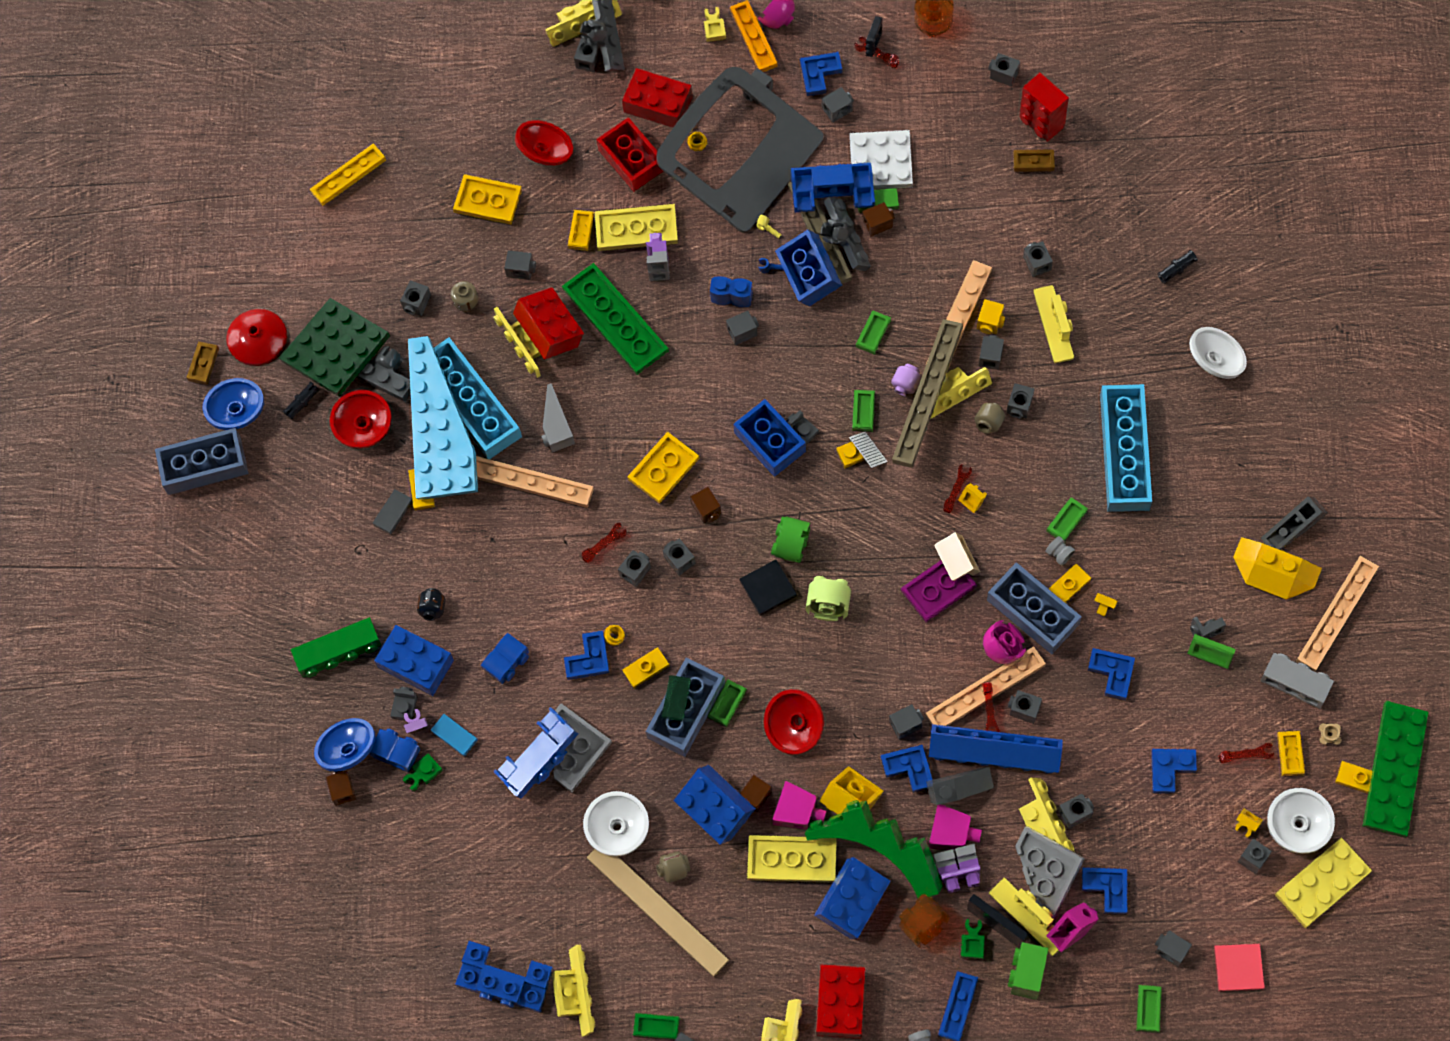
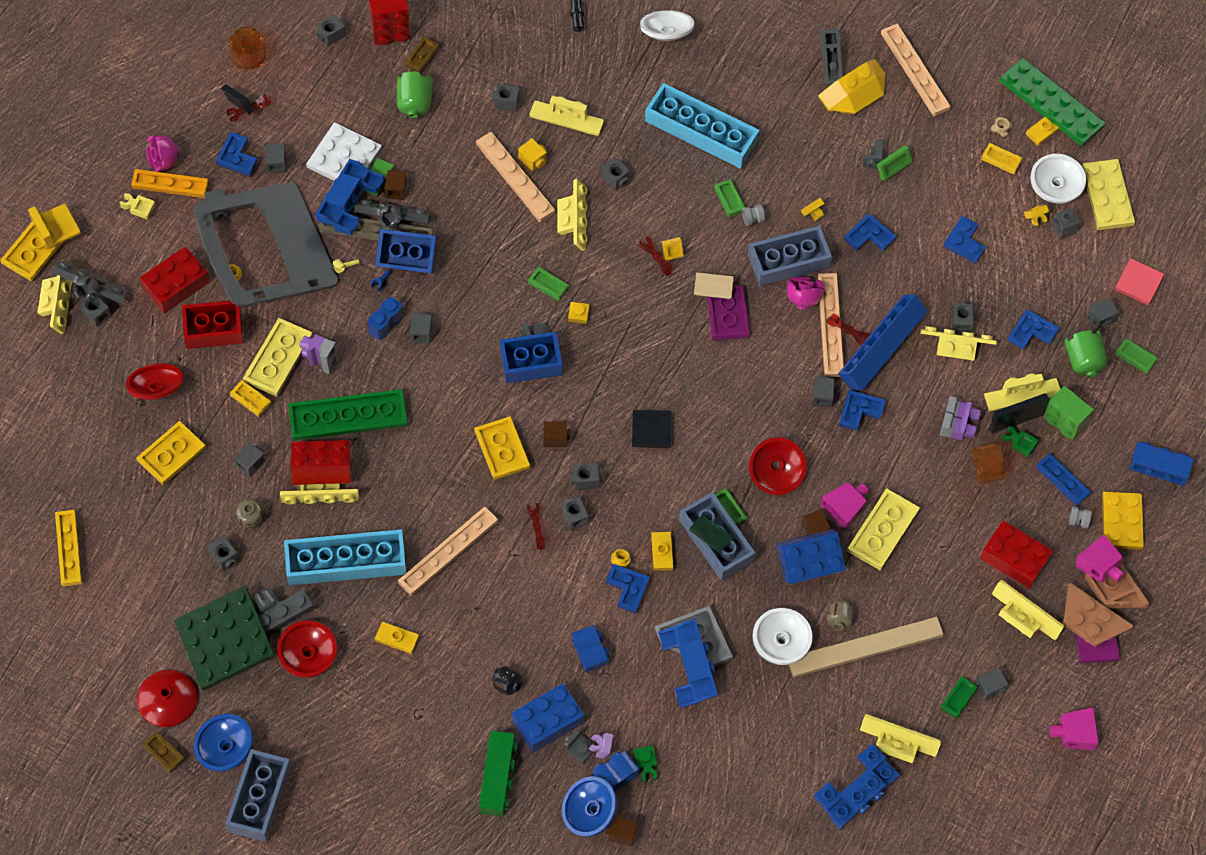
camera: 70 degrees left, 5 degrees down
black pin [282,381,320,420] -> none
dark grey tile [373,489,413,535] -> none
medium azure wing [408,336,478,500] -> none
dark azure tile [431,714,478,757] -> none
light grey slope [541,384,575,453] -> none
bright green brick [771,516,811,563] -> none
green arch [805,800,943,899] -> none
yellowish green brick [806,576,851,621] -> none
blue brick [814,857,890,939] -> none
yellow slope [820,766,883,814] -> none
white sticker [849,432,887,468] -> none
bright green tile [856,310,891,355] -> none
lavender head [891,364,922,396] -> none
dark tan plate [892,319,963,468] -> none
dark grey slope [926,766,994,805] -> none
dark pink torso [929,804,982,850] -> none
dark tan head [974,403,1005,434] -> none
dark grey brick [979,335,1004,370] -> none
dark grey brick [1008,690,1042,724] -> none
light grey plate [1015,826,1085,917] -> none
dark pink torso [1046,902,1098,952] -> none
yellow plate [1049,564,1091,603] -> none
clear red piece [1219,743,1274,763] -> none
light grey brick [1260,653,1334,709] -> none
none -> bright green cylinder [397,72,433,118]
none -> bright green cylinder [1064,330,1107,378]

